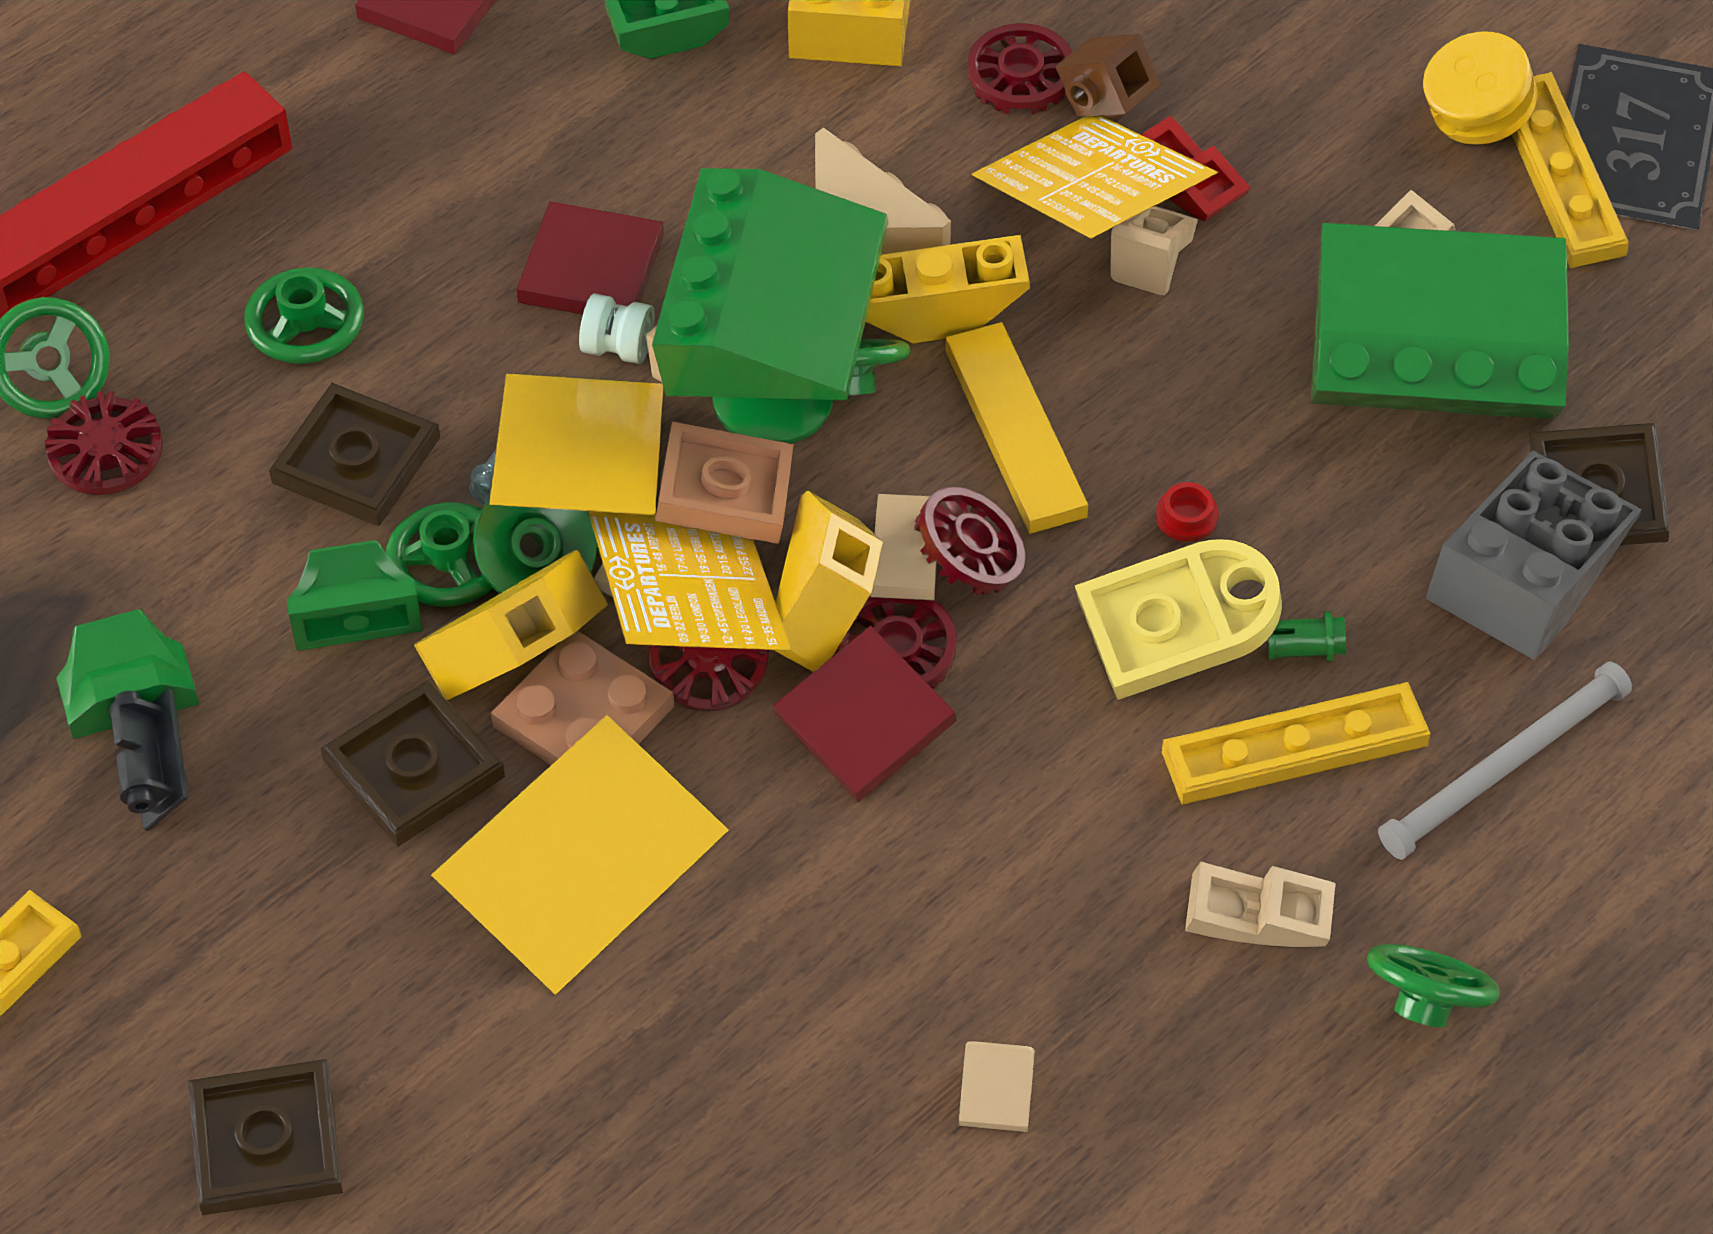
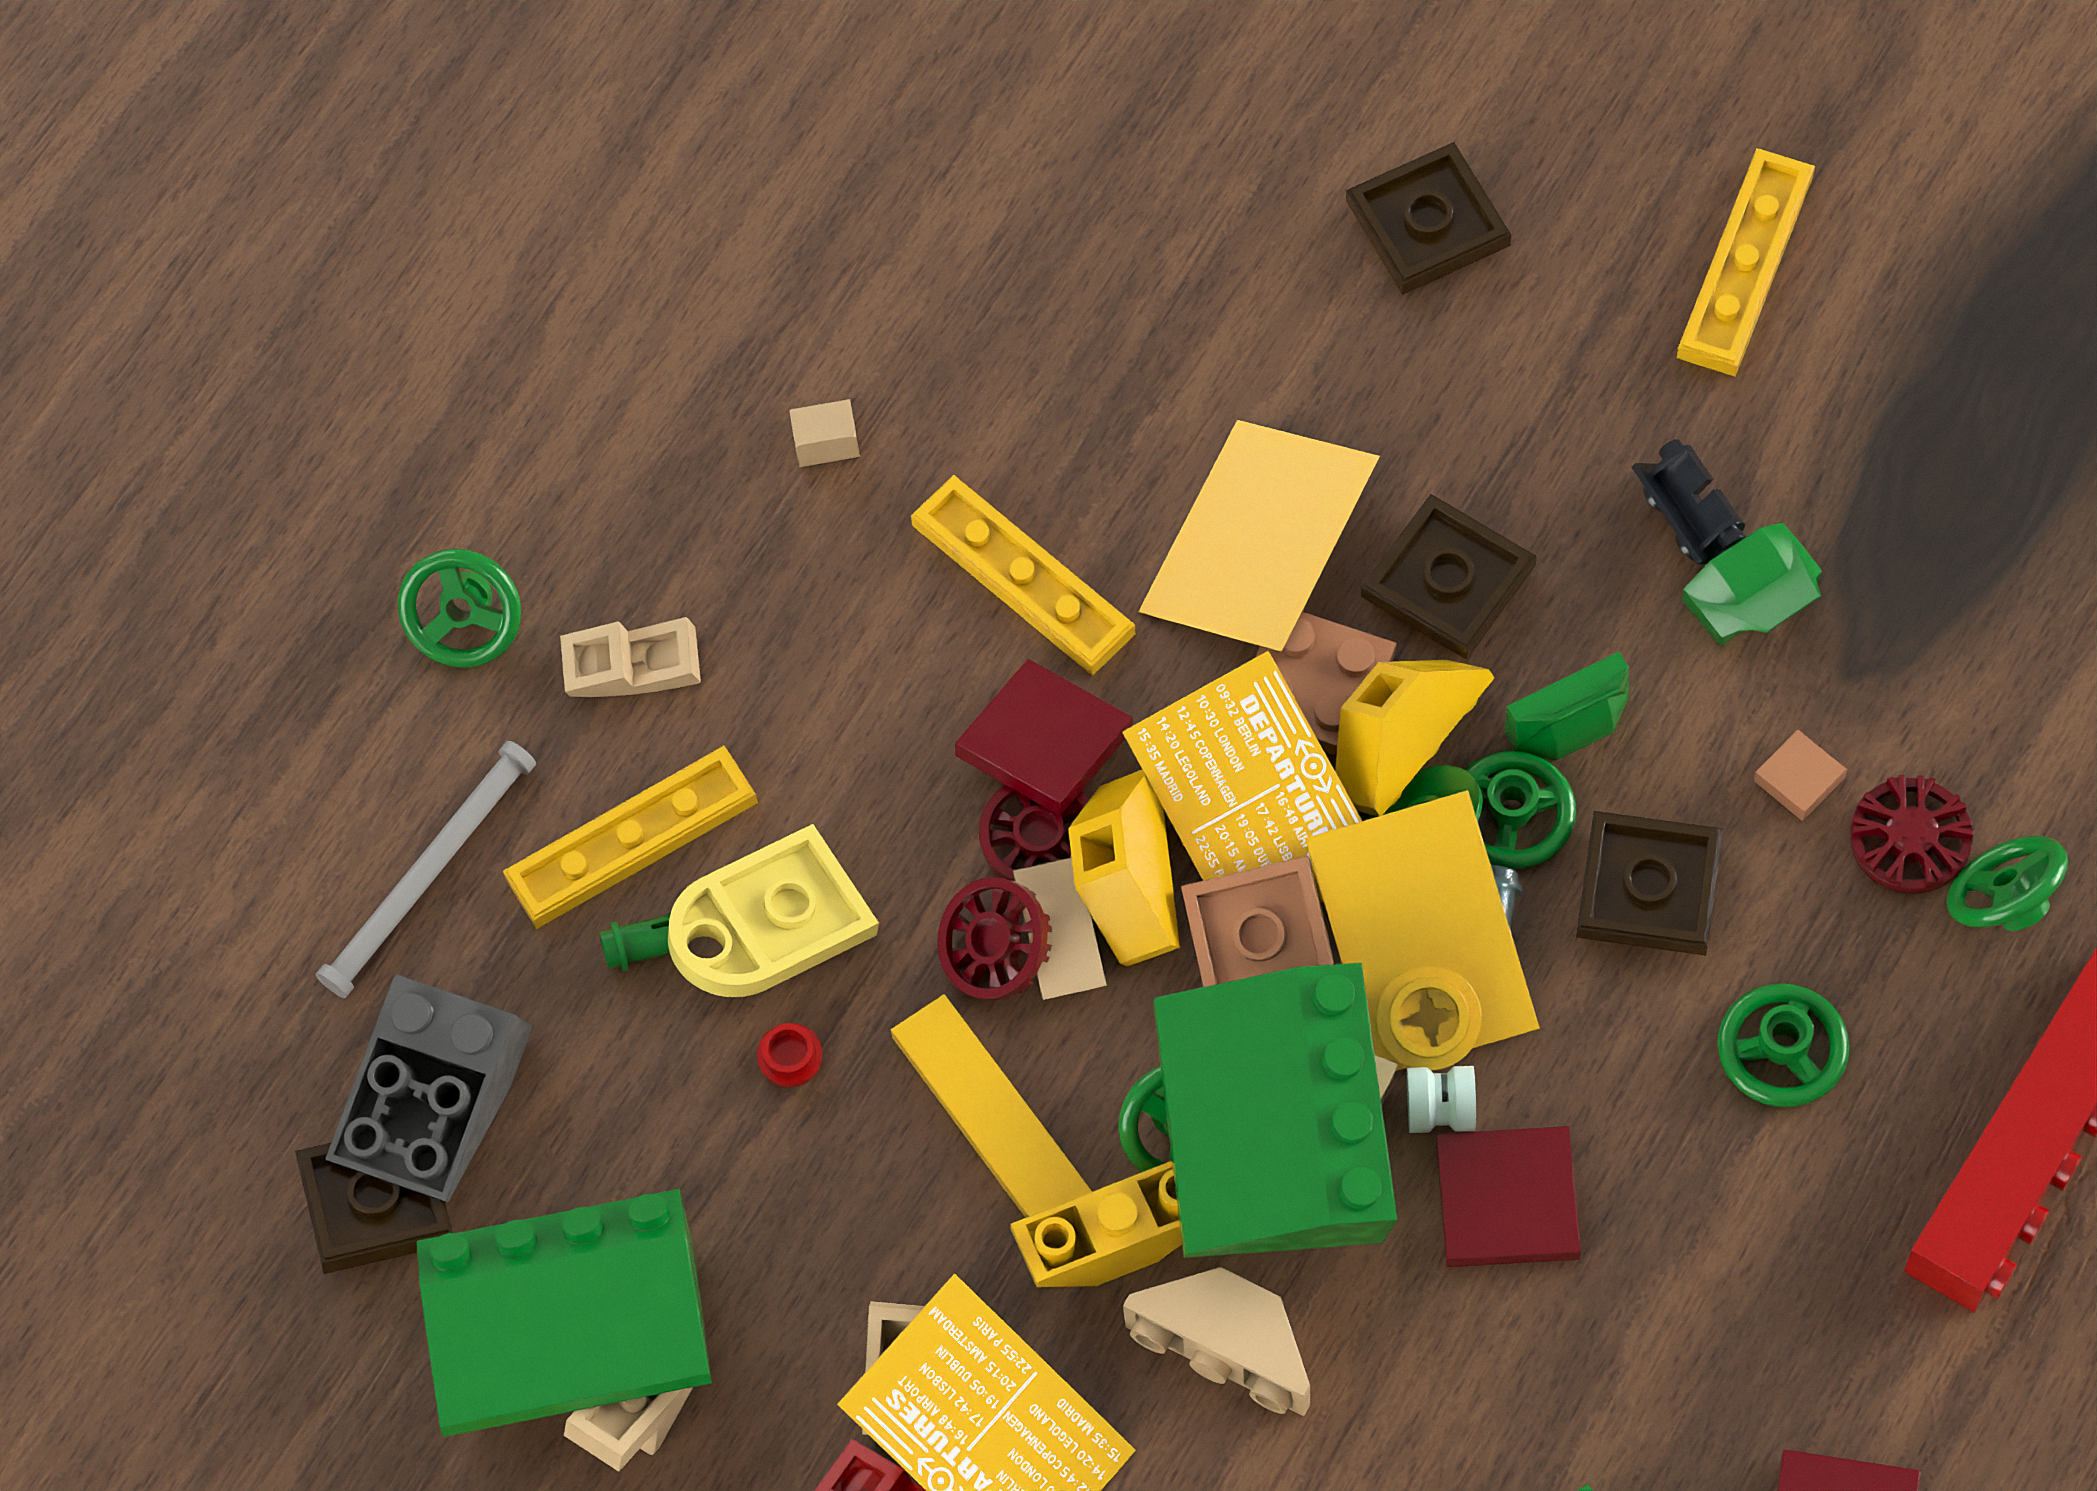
camera: 170 degrees right, 10 degrees up
none -> yellow tile [911,475,1136,676]
none -> yellow gear [1376,965,1482,1071]
none -> nougat tile [1754,730,1847,821]

